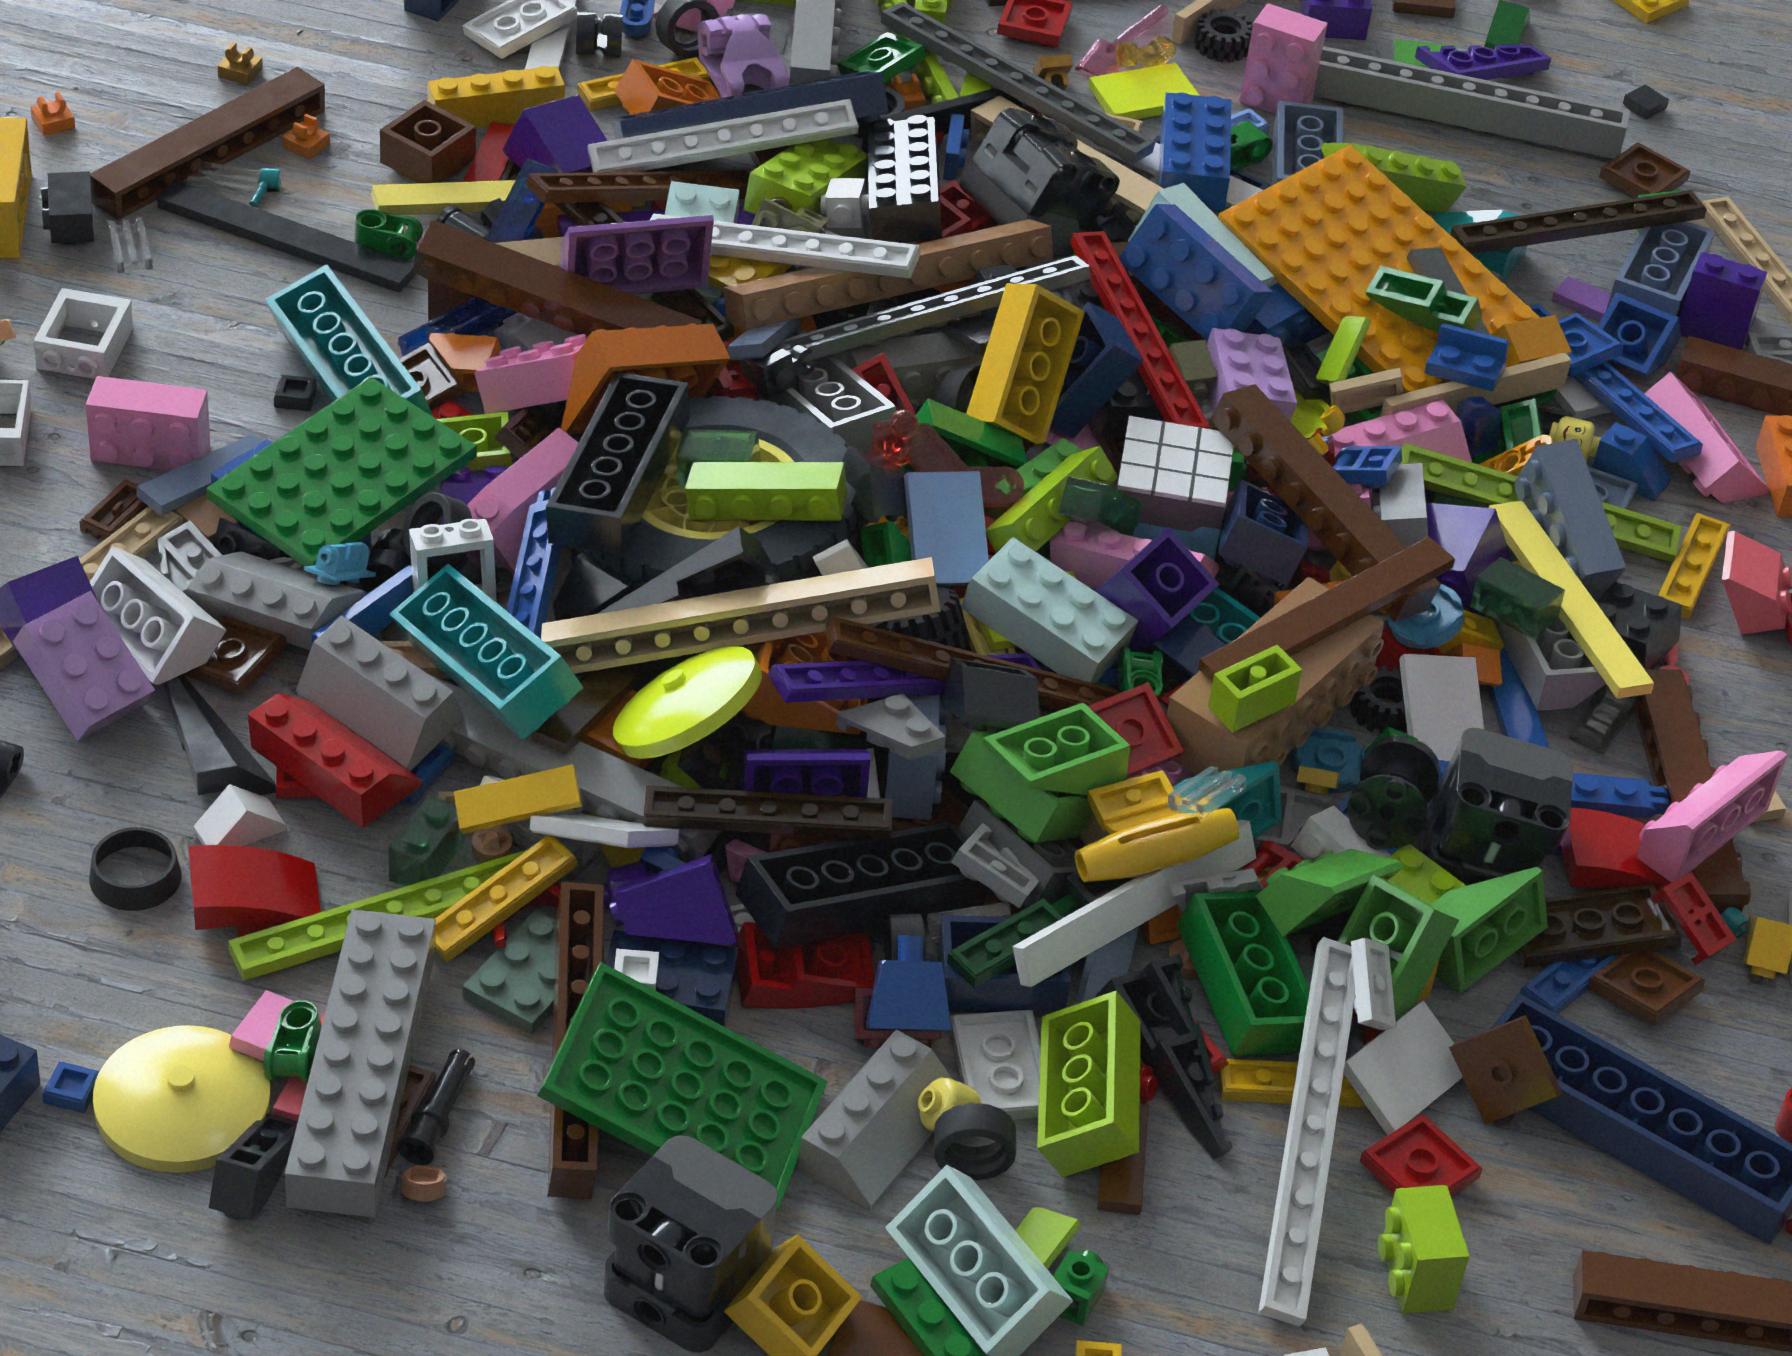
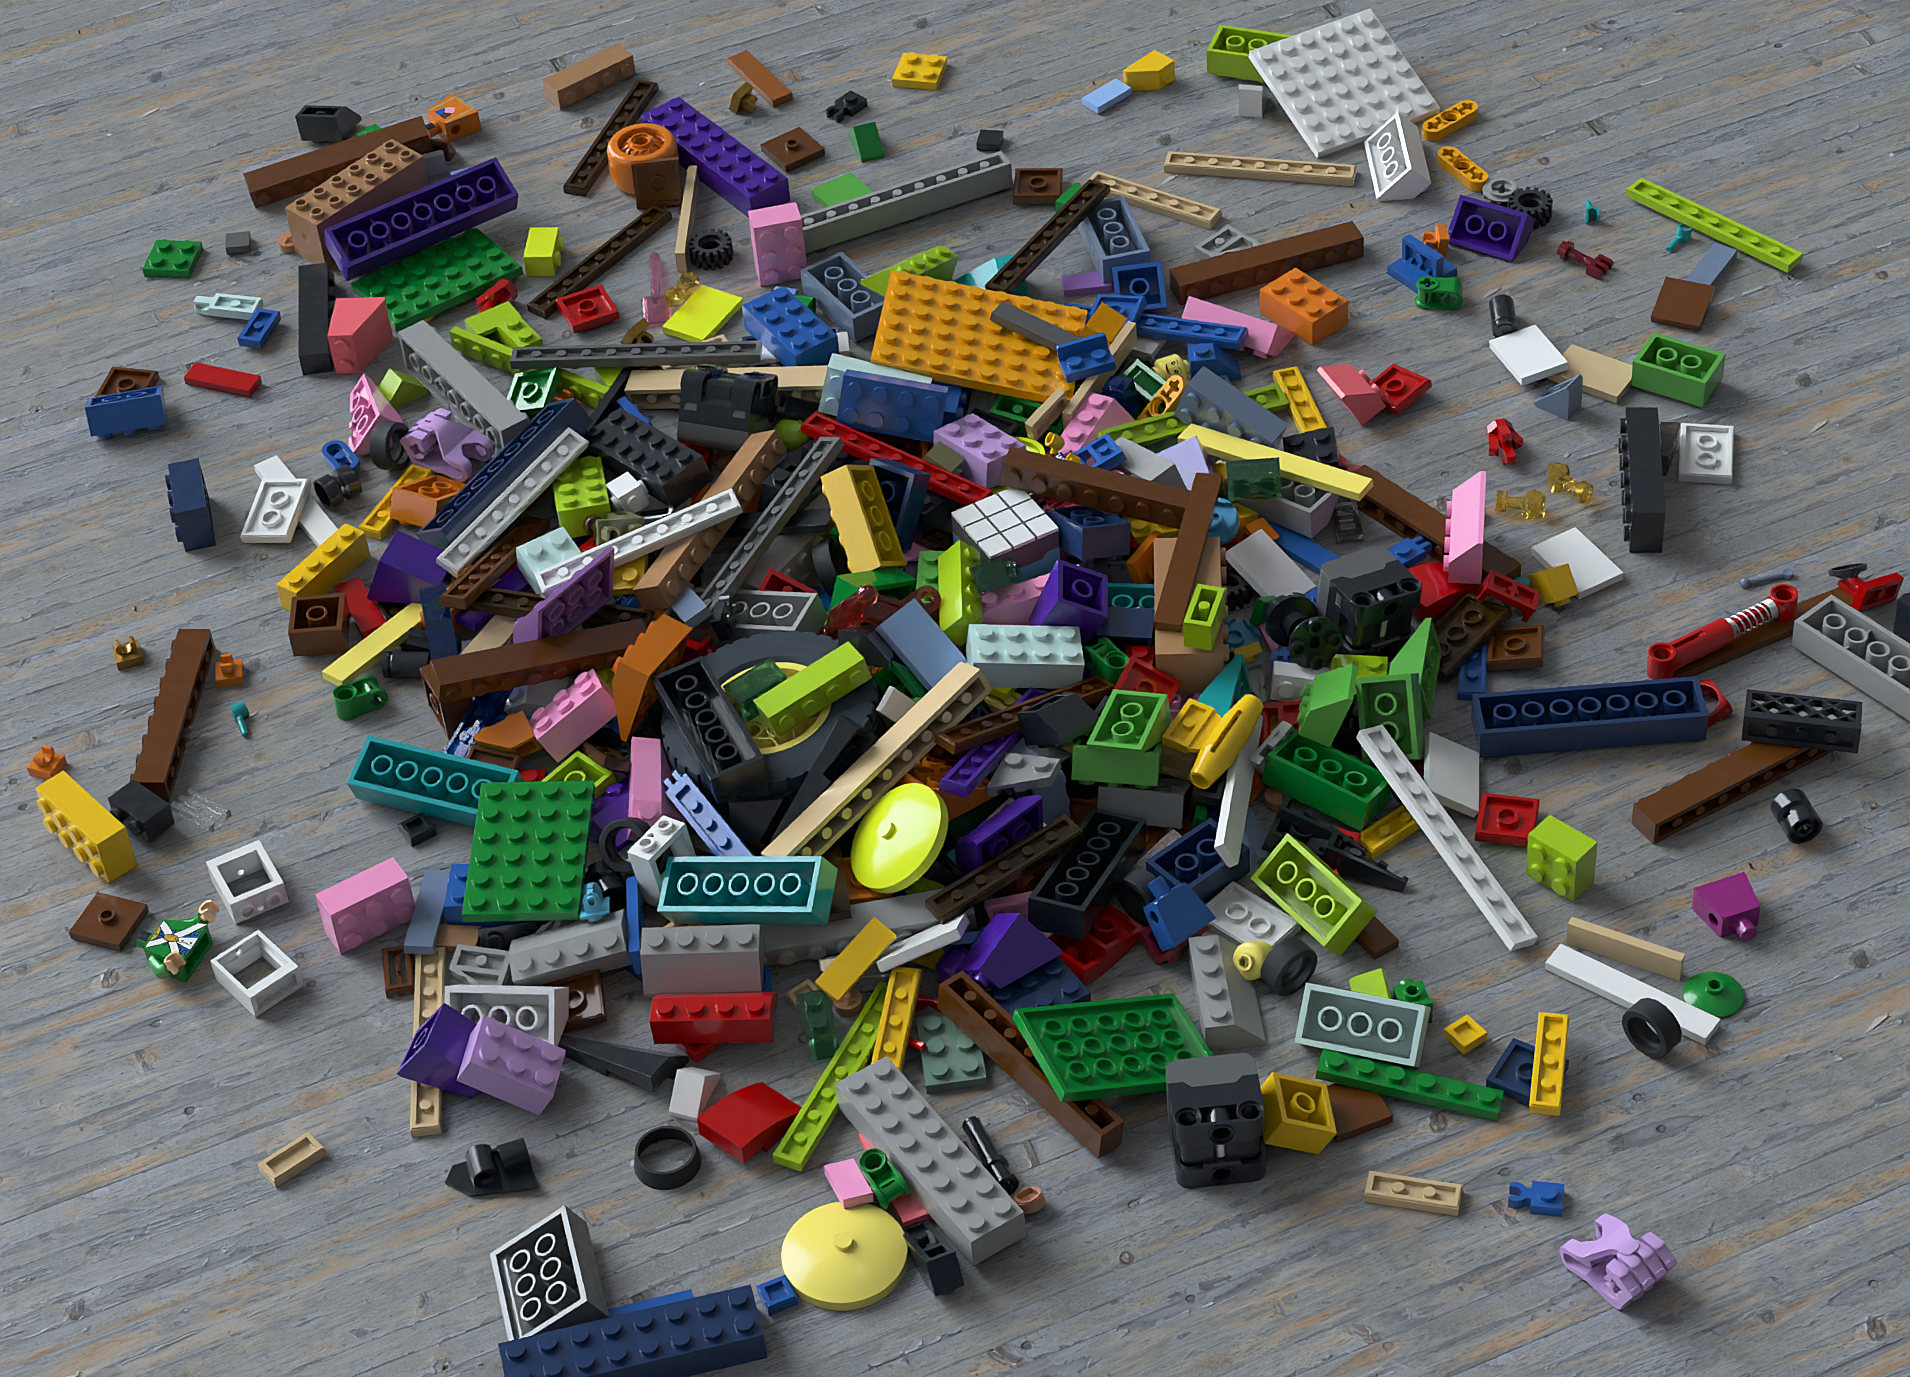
camera: 30 degrees left, 0 degrees up
black tile [157,180,416,293] -> none
white plate [614,949,659,991] -> none
dark green tile [947,899,1064,988] -> none
light grey wing [951,823,1039,908] -> none
clear tile [1168,766,1246,819] -> none
lime slope [1316,316,1371,386] -> none
white plate [1350,938,1396,1030] -> none
green slope [1366,266,1482,333] -> none
dark purple wing [1415,45,1552,80] -> none
reddish brown plate [1449,1015,1562,1124] -> none
dark purple slope [1679,252,1768,350] -> none

